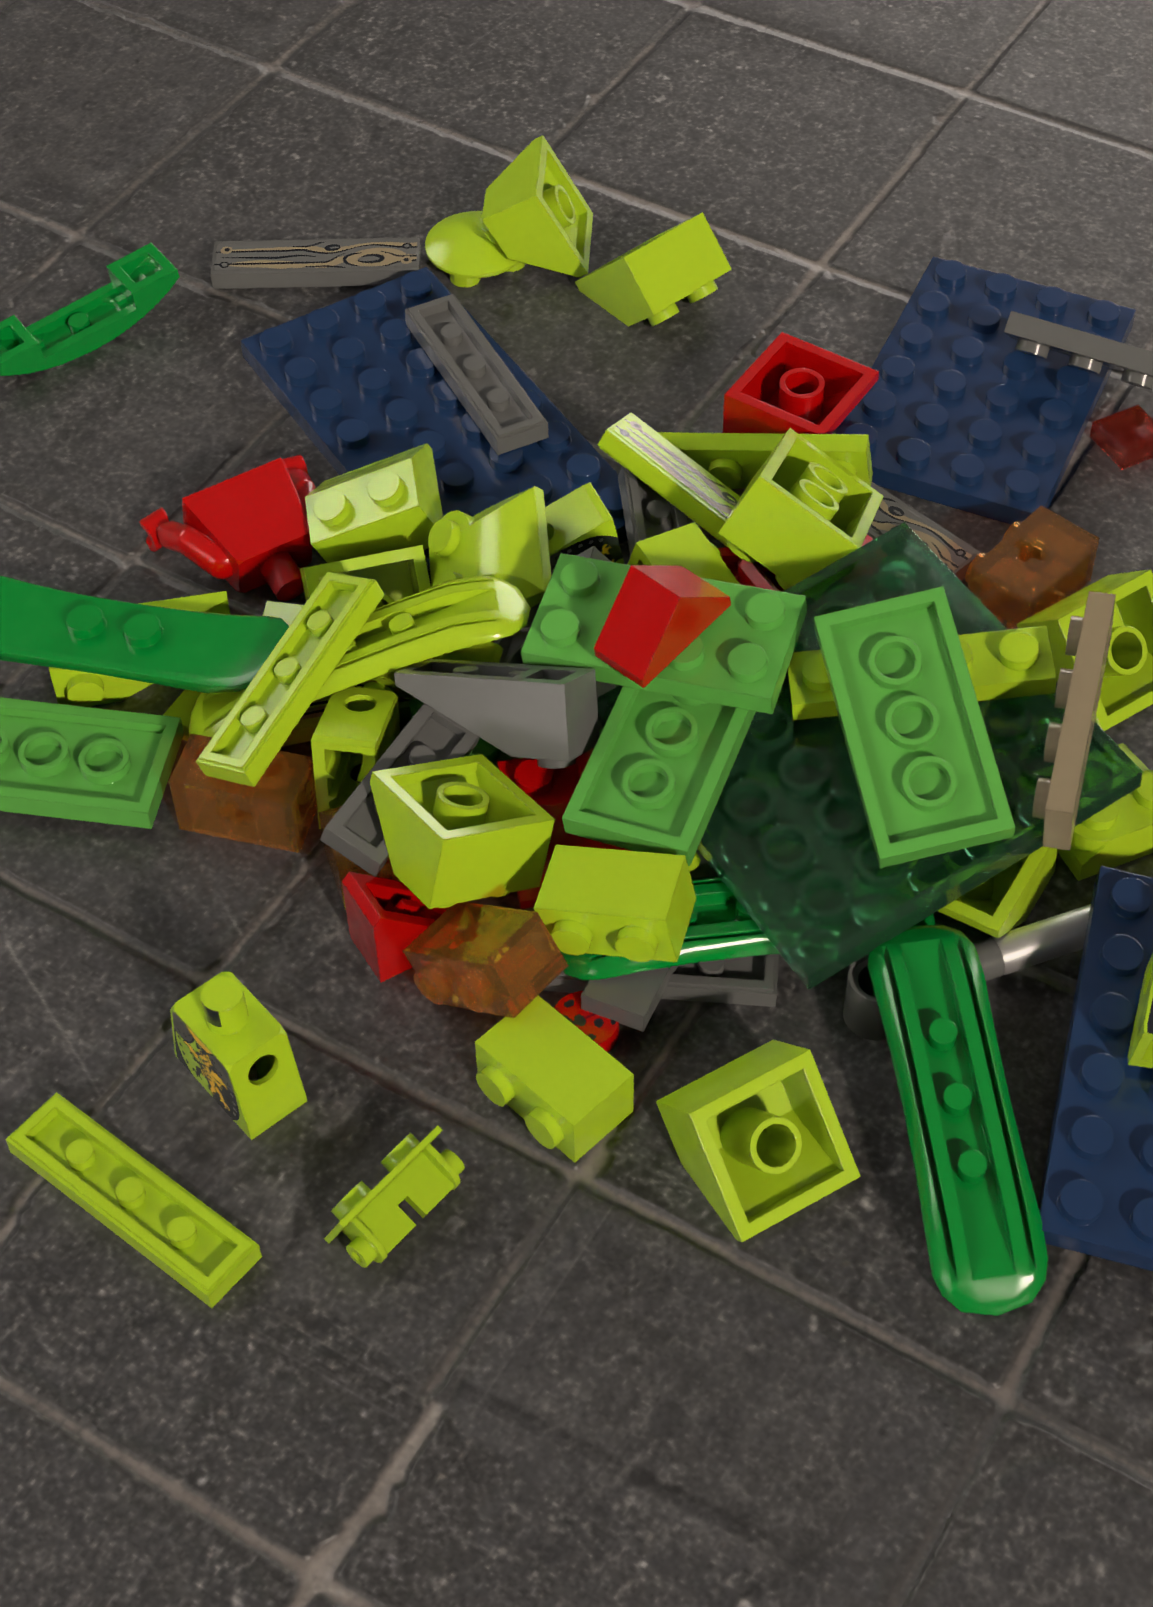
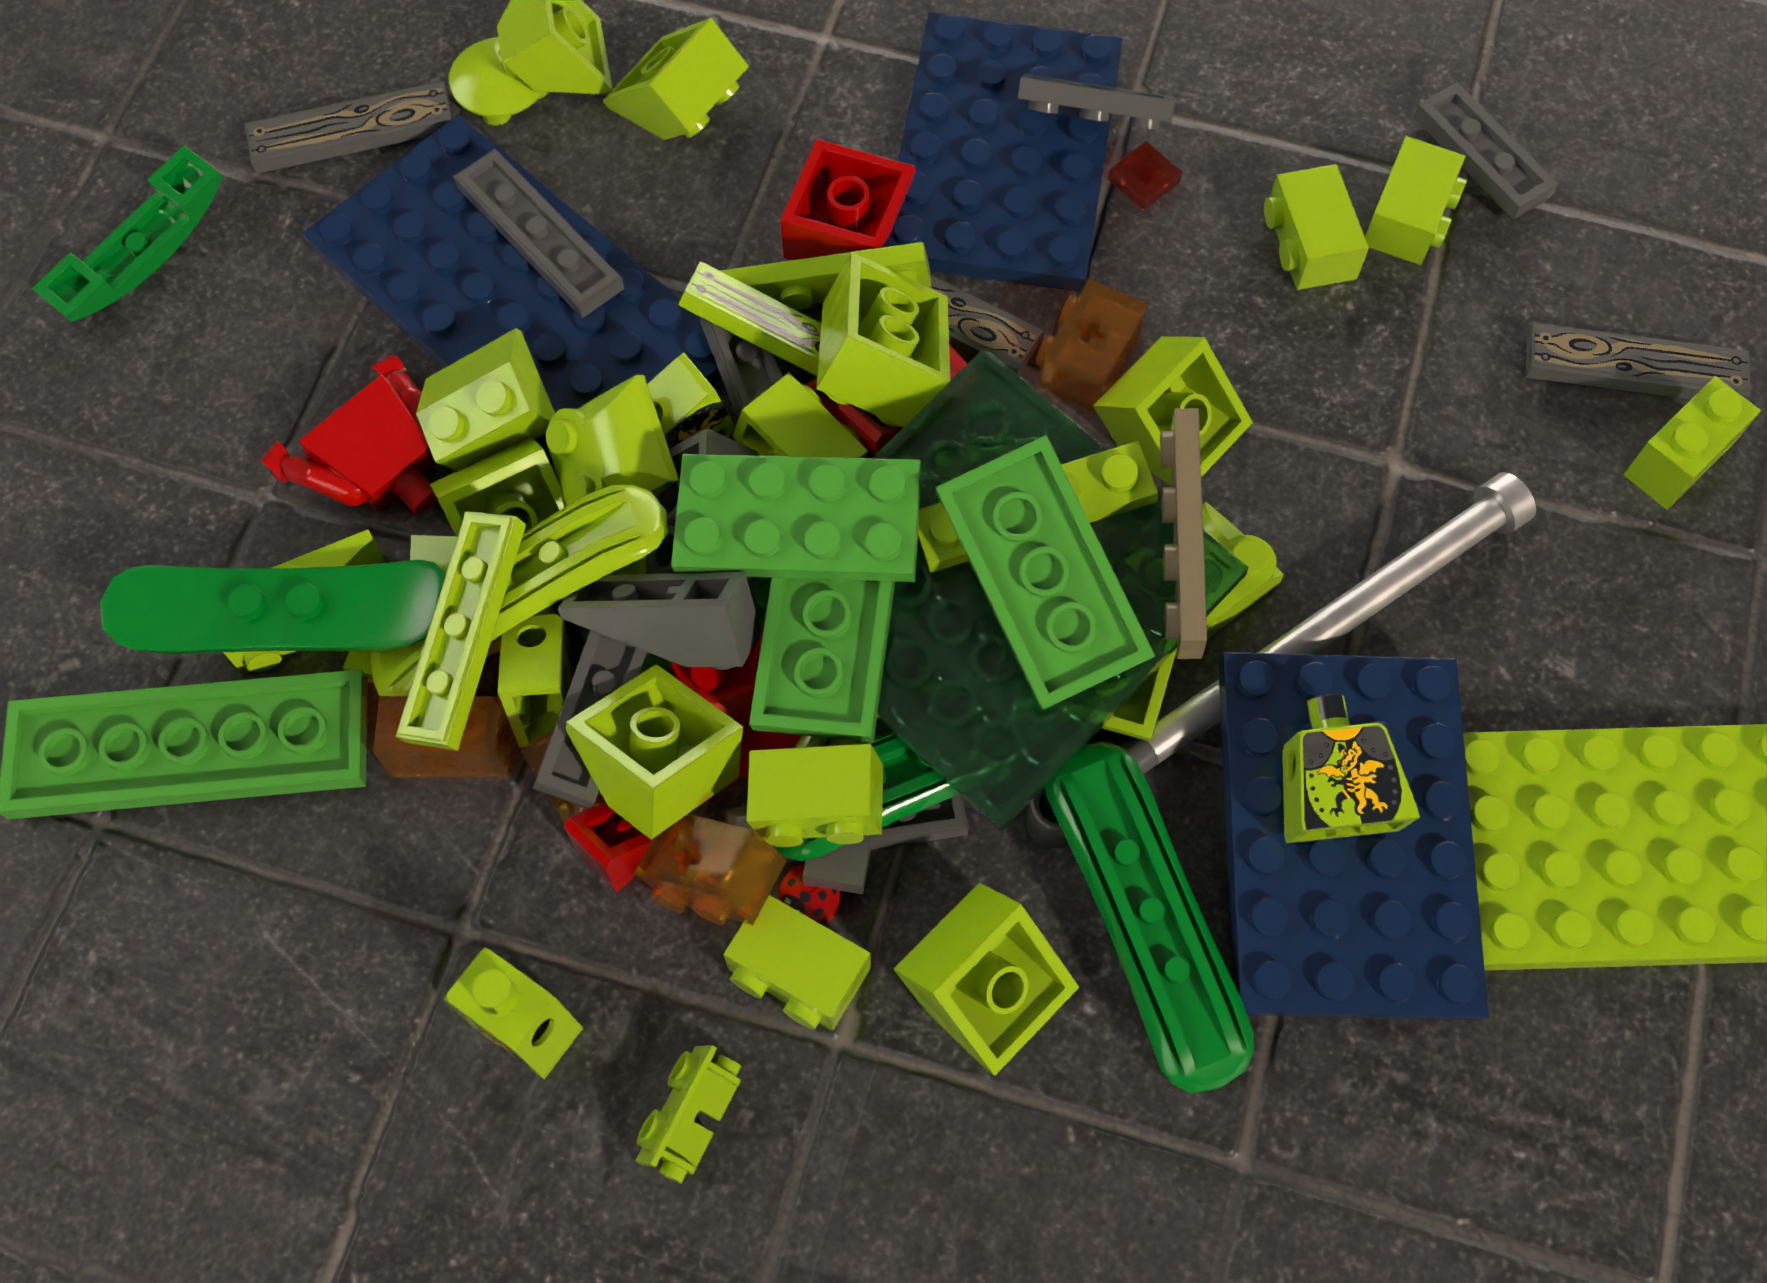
camera: 15 degrees left, 15 degrees up
lime tile [5,1092,262,1308] -> none
red slope [594,565,731,688] -> none

